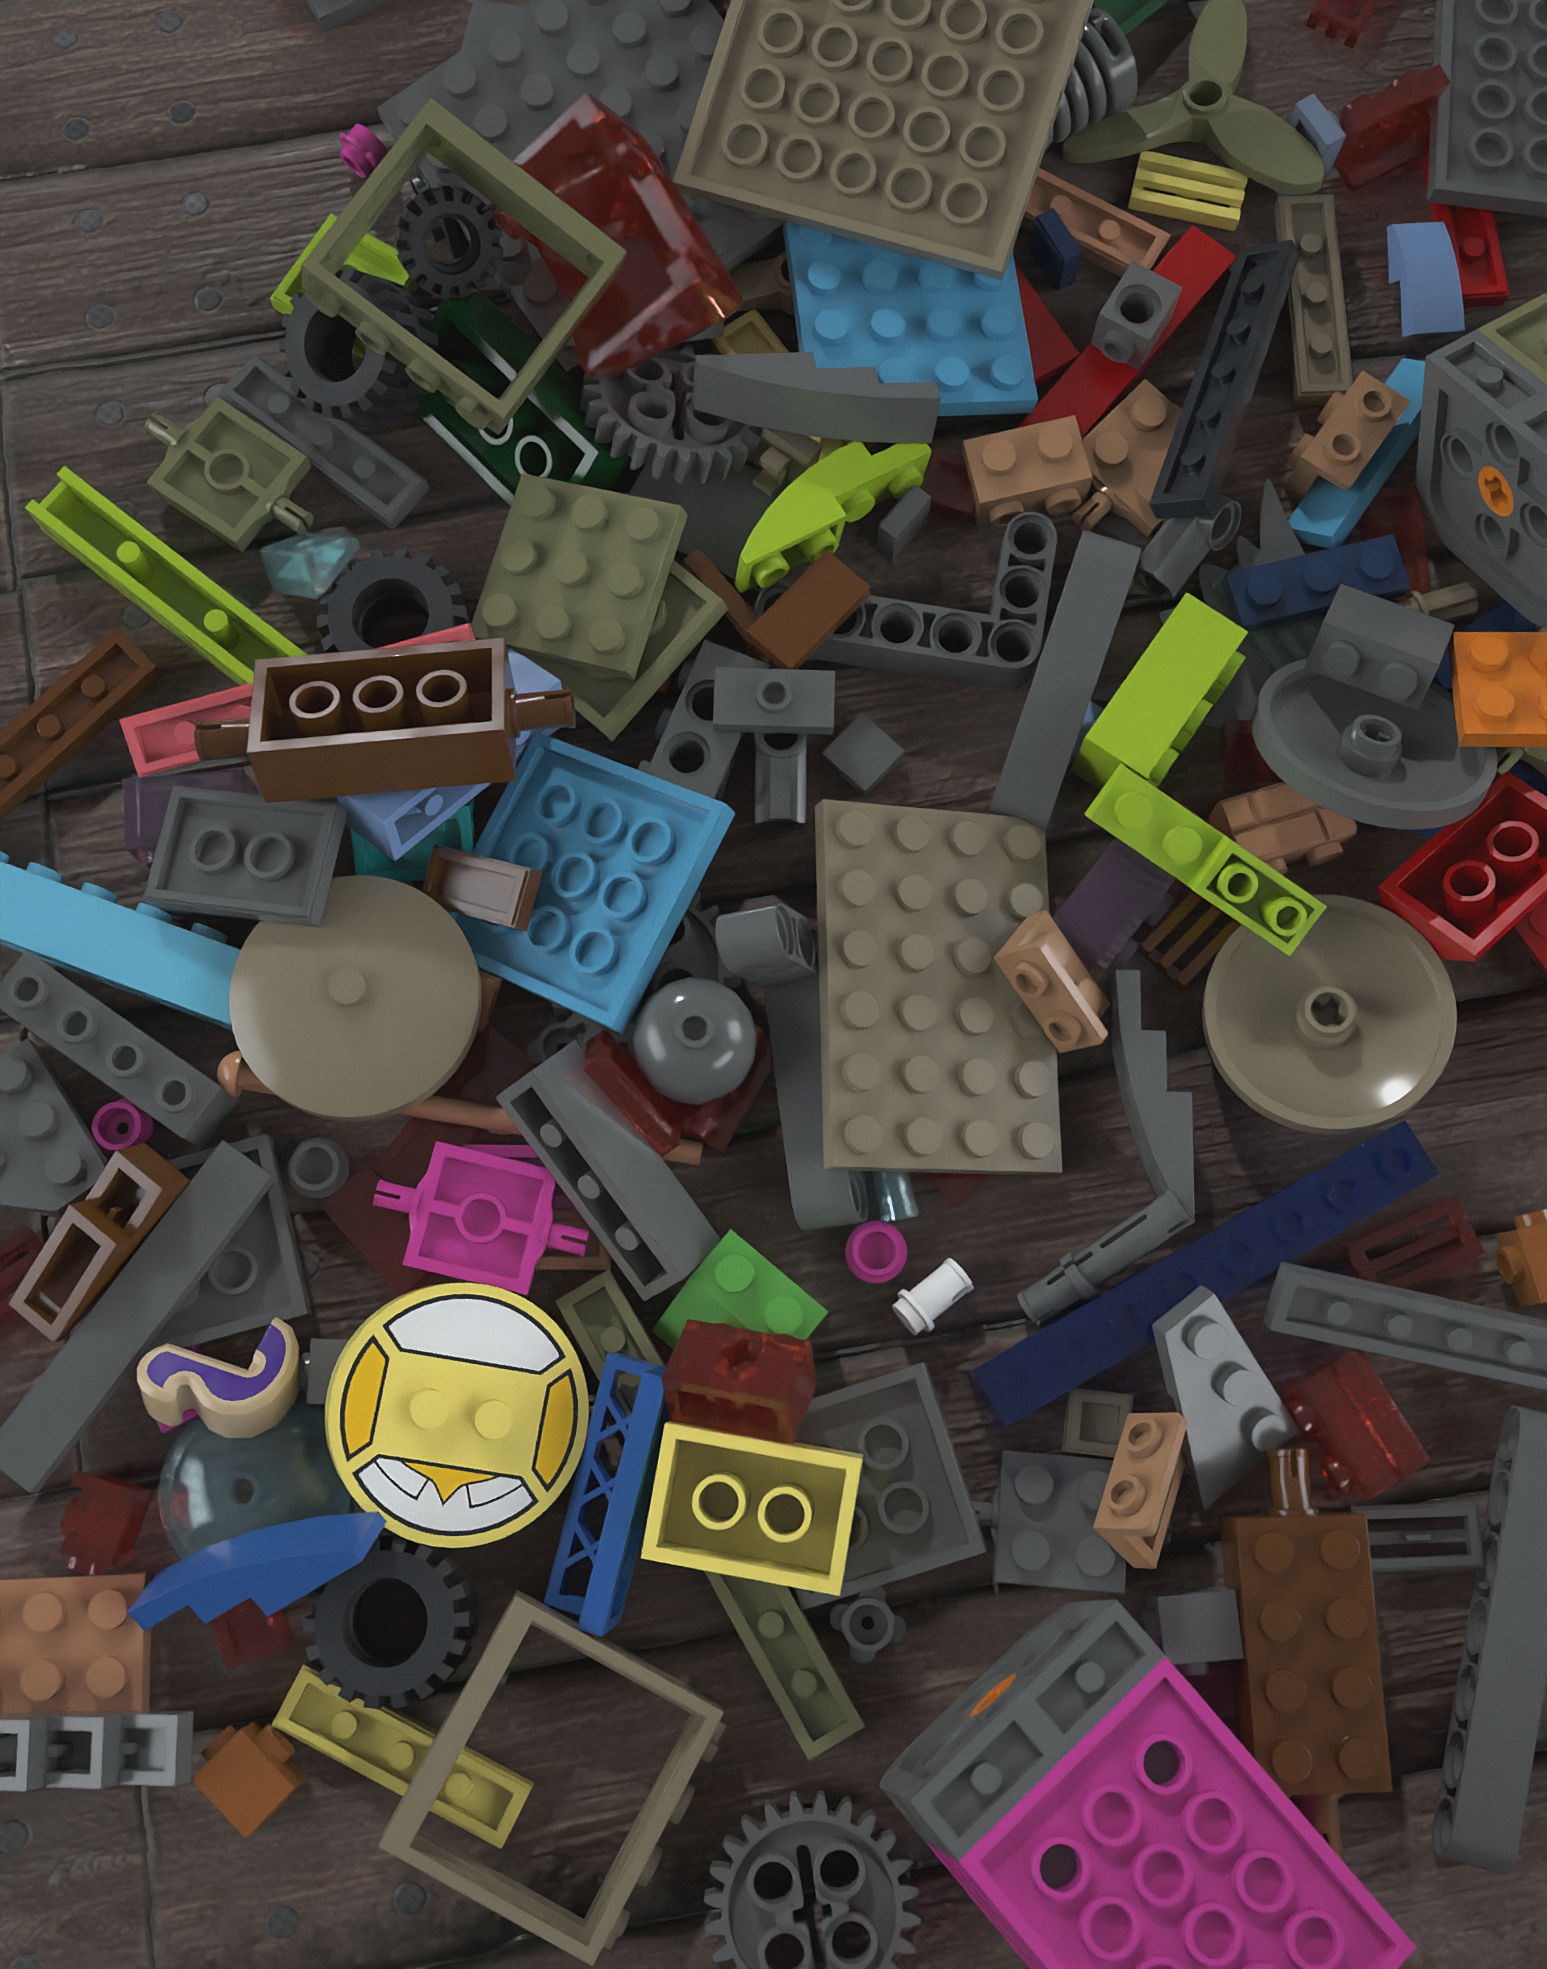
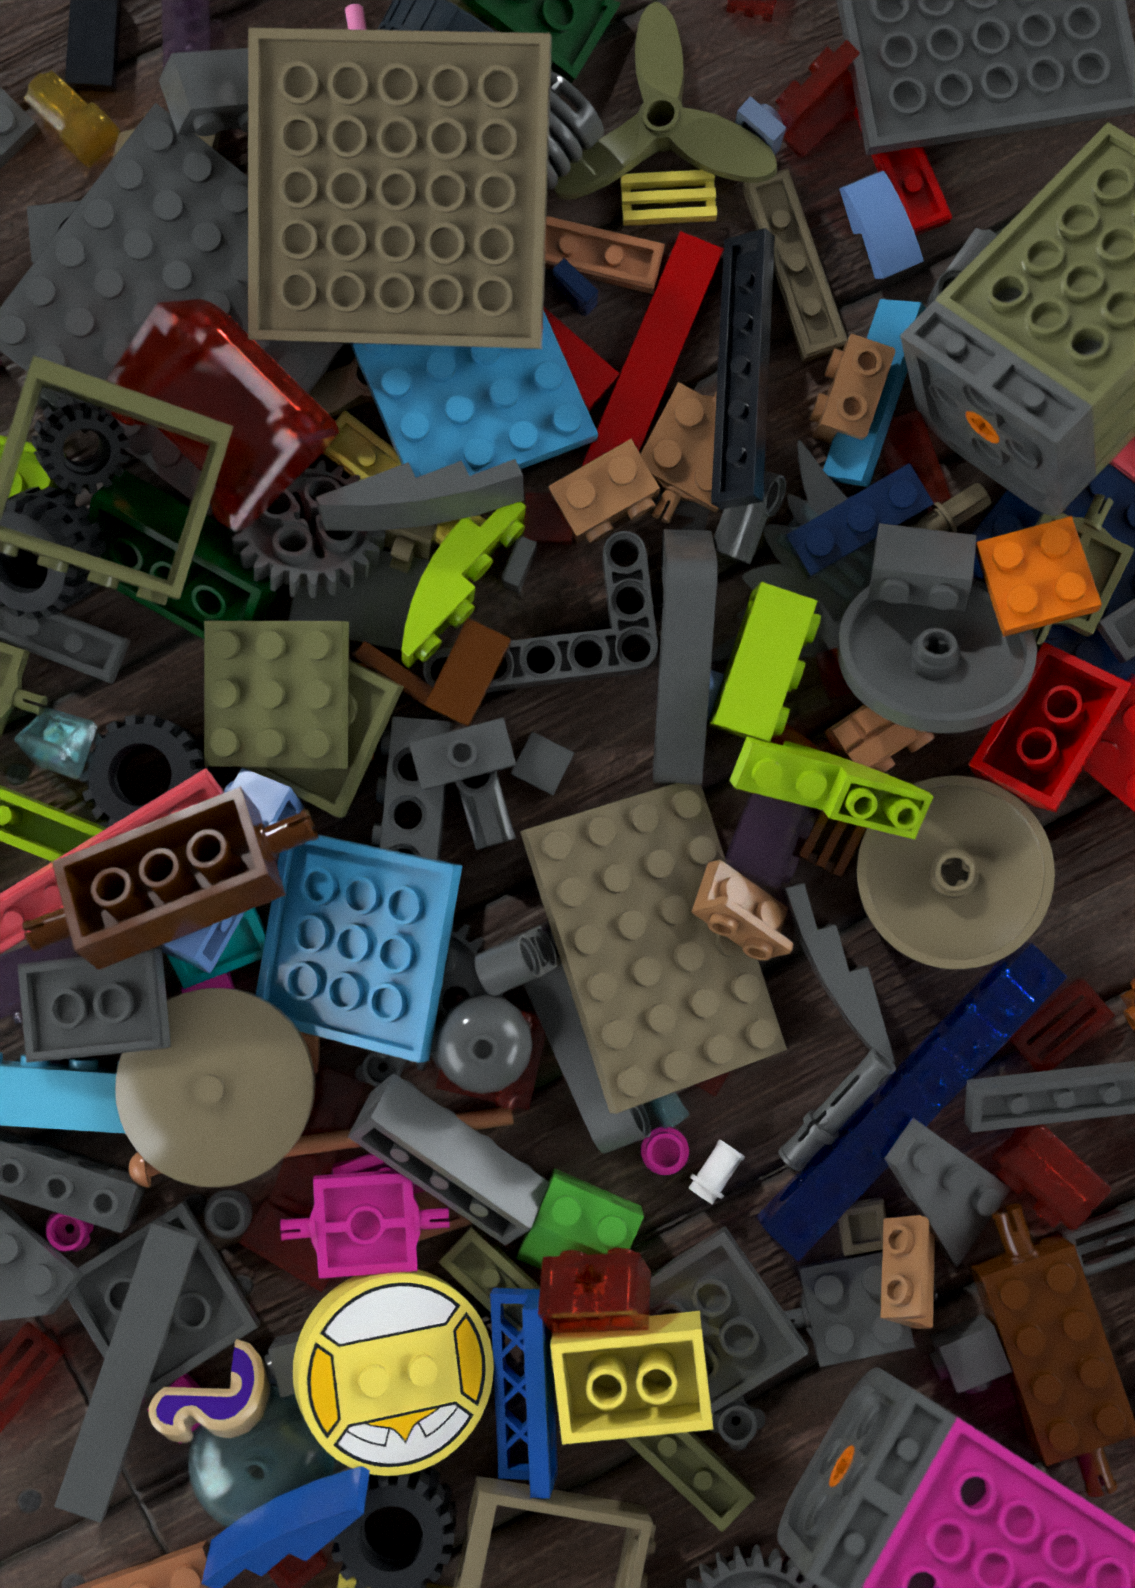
camera: 20 degrees left, 10 degrees up
reddish brown slope [9,1143,190,1343] -> none
clear red brick [59,1471,155,1576] -> none
tile [421,844,543,931] -> none
clear red tile [582,1029,682,1157] -> none
dark grey brick [1090,261,1183,370] -> none

